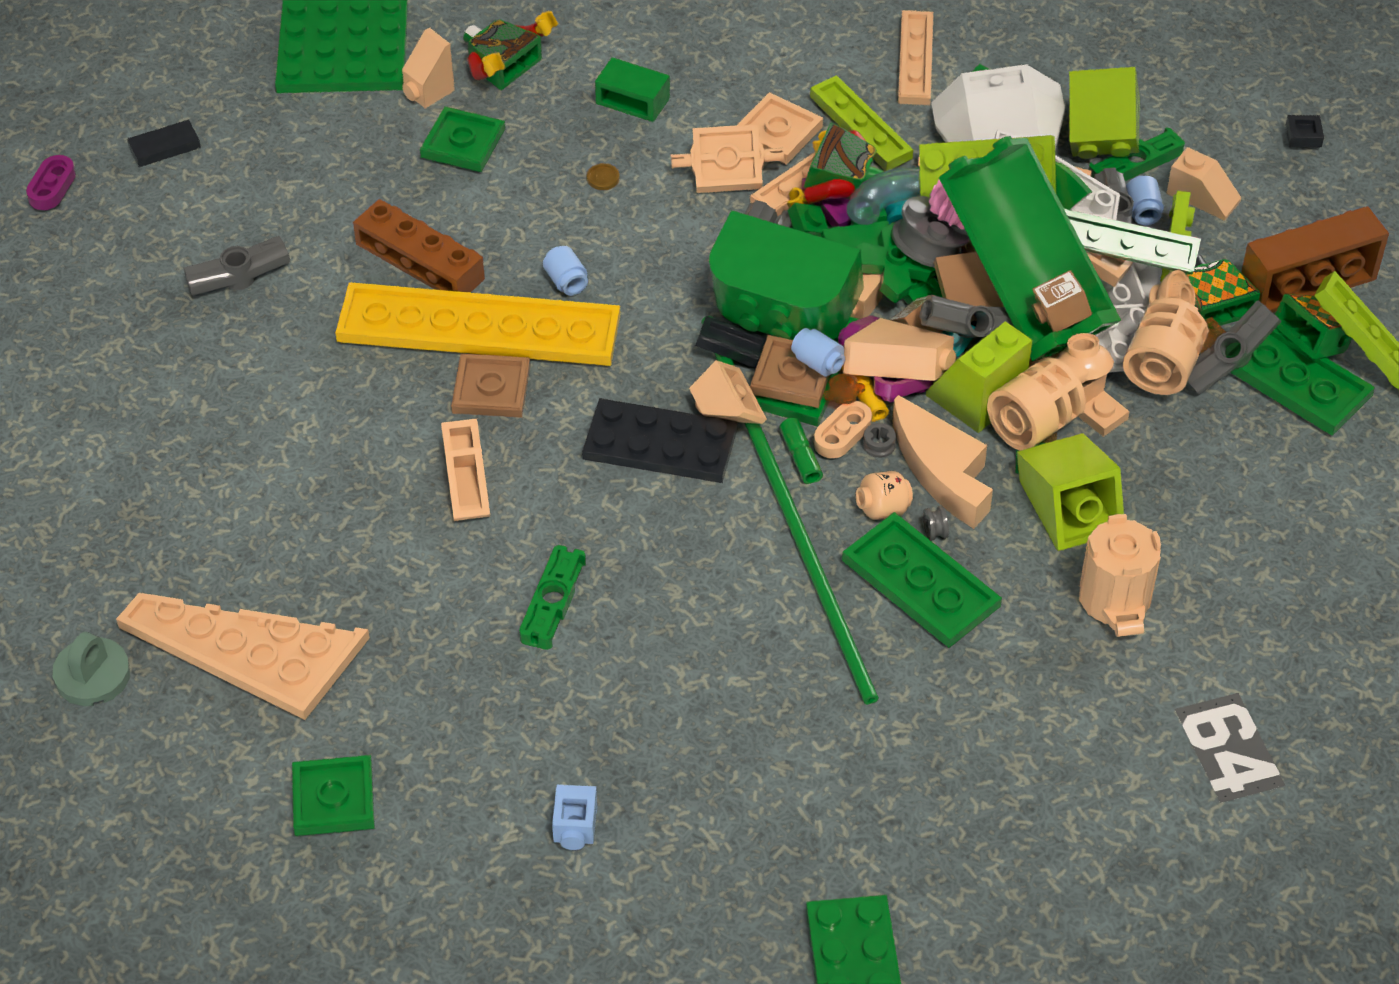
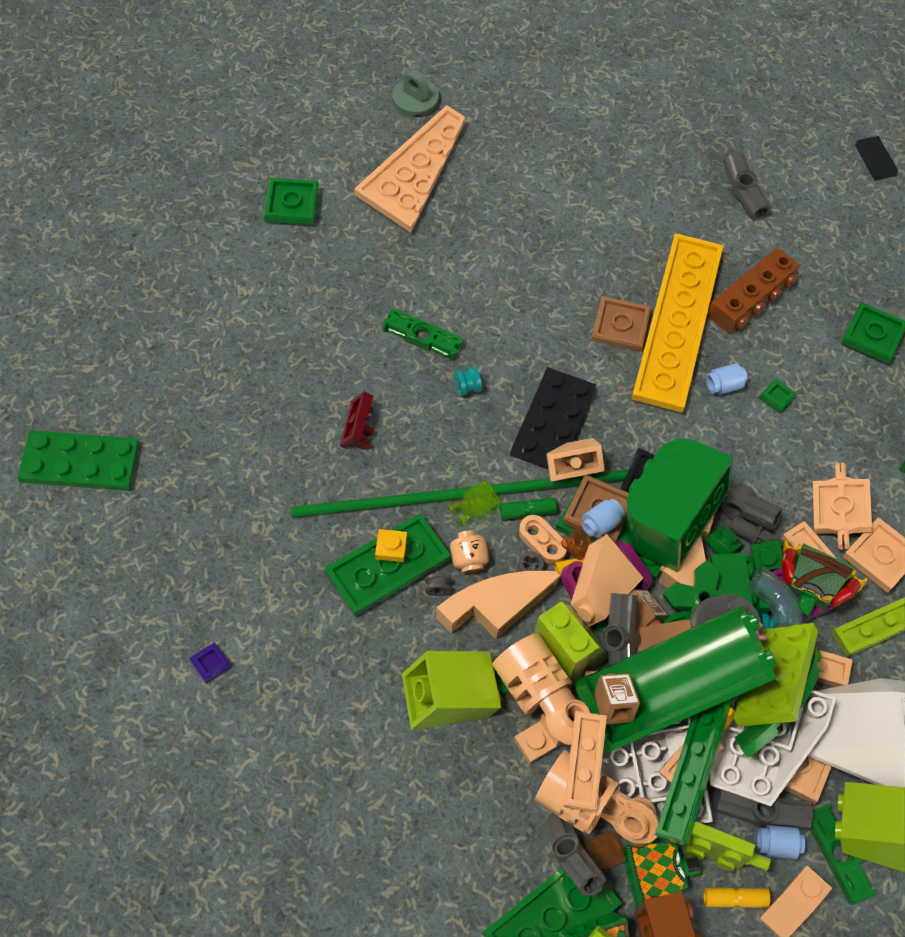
camera: 95 degrees right, 10 degrees up
magenta plate [26,155,76,210] -> none
light nougat slope [441,419,490,521] -> none
light blue brick [552,785,597,850] -> none
pearl gold piece [587,163,620,190] -> none
light nougat container [1079,514,1161,637] -> none
sticker [1175,693,1286,803] -> none
none -> dark purple tile [189,642,231,684]
none -> dark red plate [340,391,374,450]
none -> yellow plate [375,529,407,562]
none -> clear neon green plate [448,479,501,525]
none -> teal wheel [454,366,482,396]
none -> light nougat tile [564,711,607,812]
none -> yellow piece [703,887,770,908]
none -> green tile [759,379,797,414]

